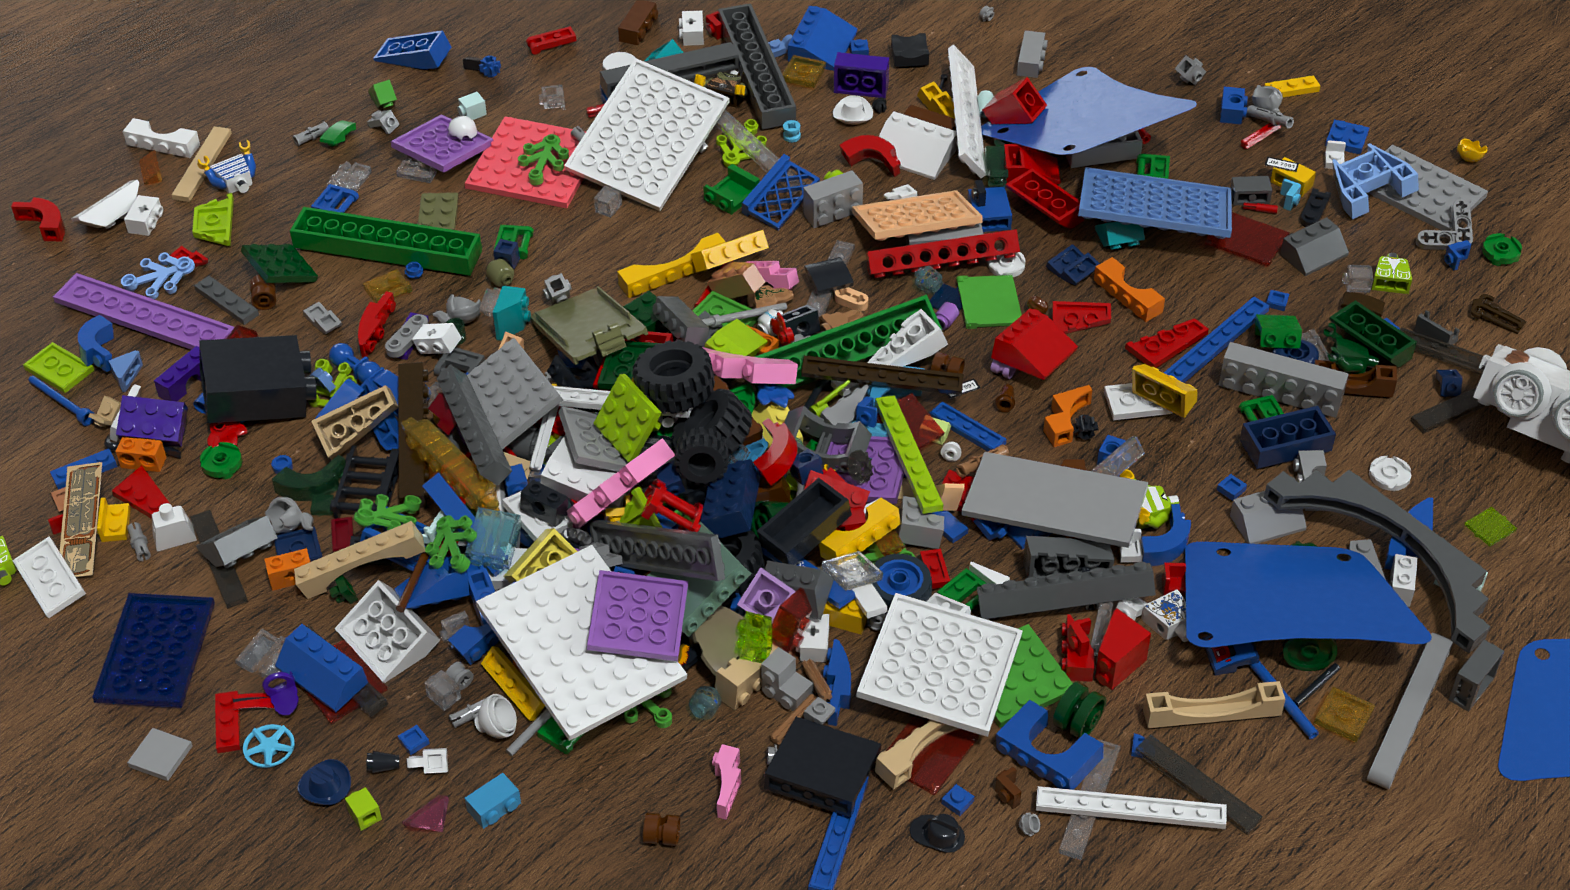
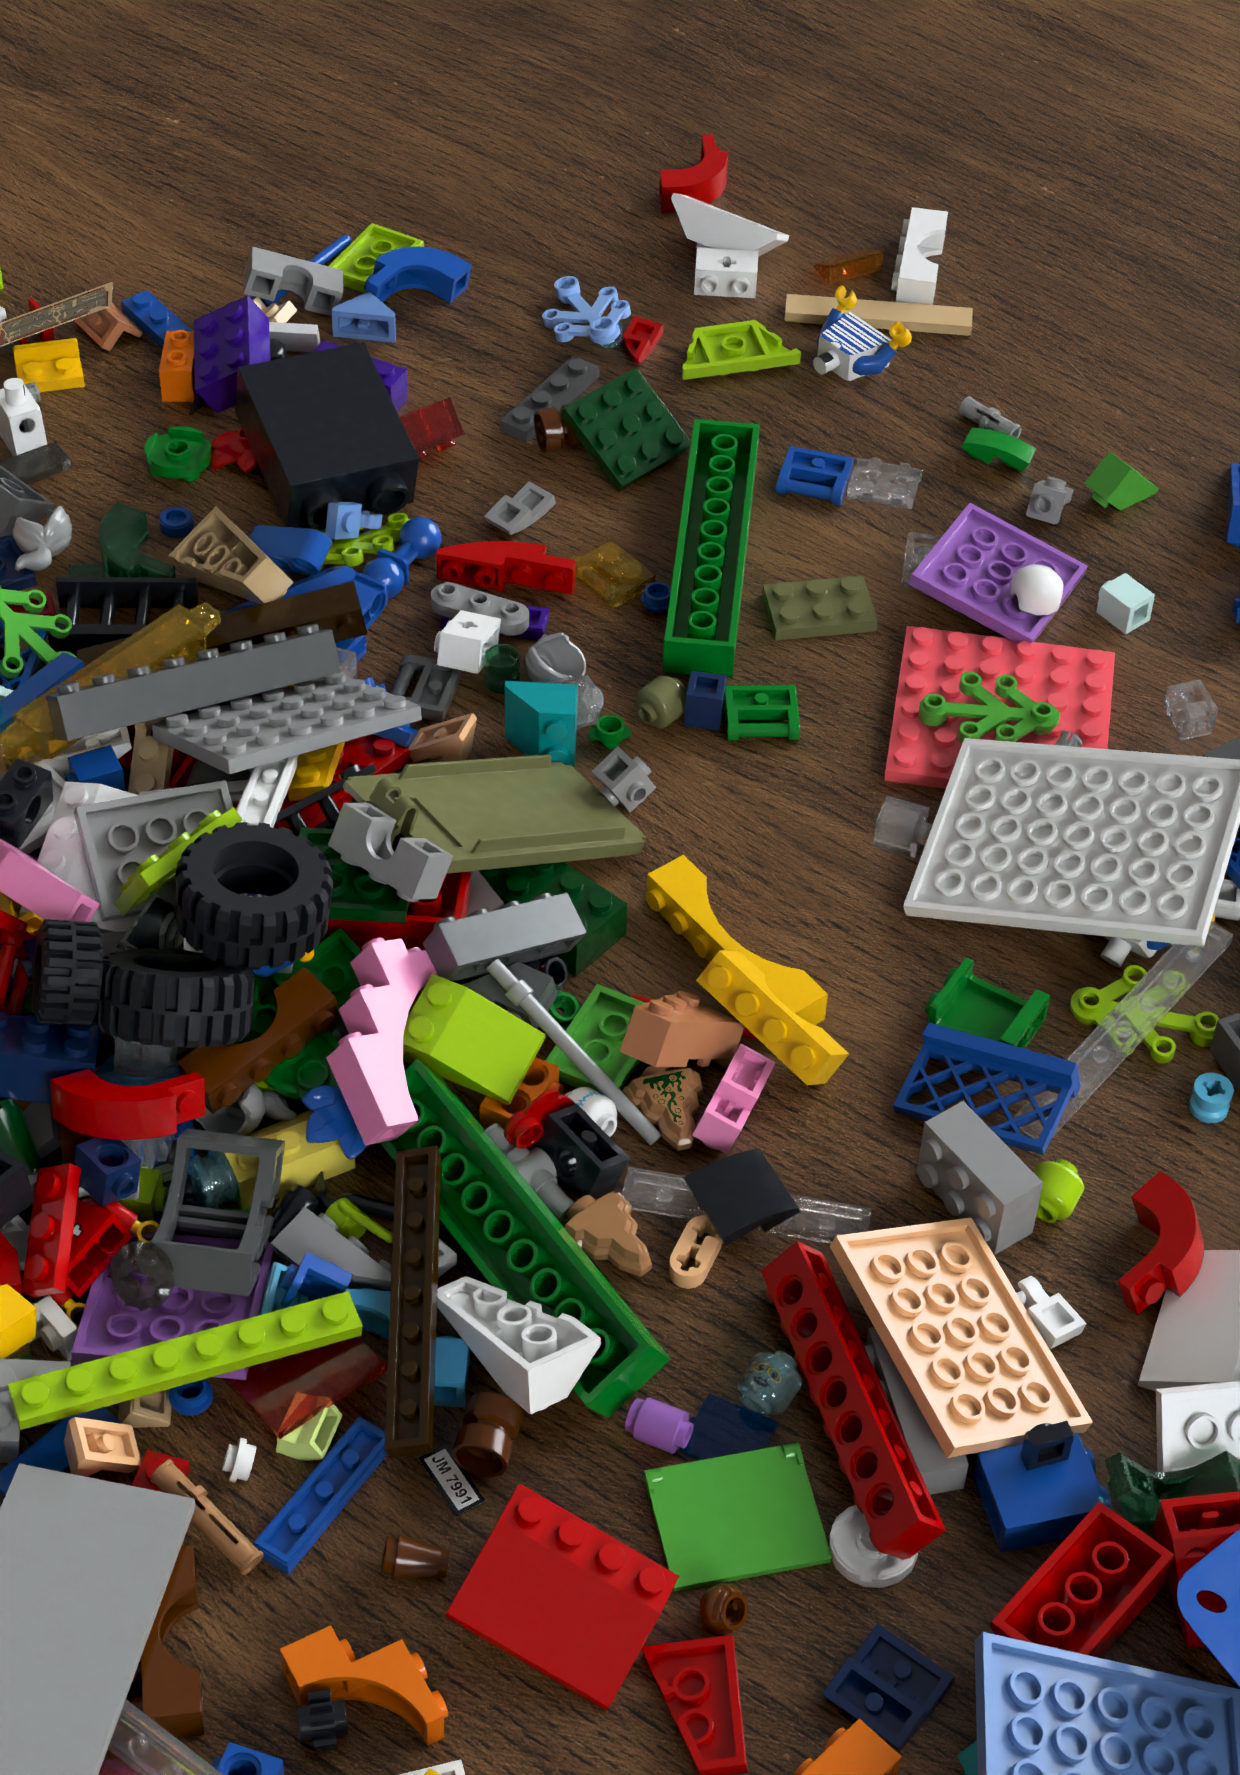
camera: 80 degrees right, 0 degrees up
medium lavender plate [53,273,236,350] -> none
red wing [112,465,171,519] -> none
none -> light grey arch [243,246,343,316]
none -> light grey arch [328,803,453,902]

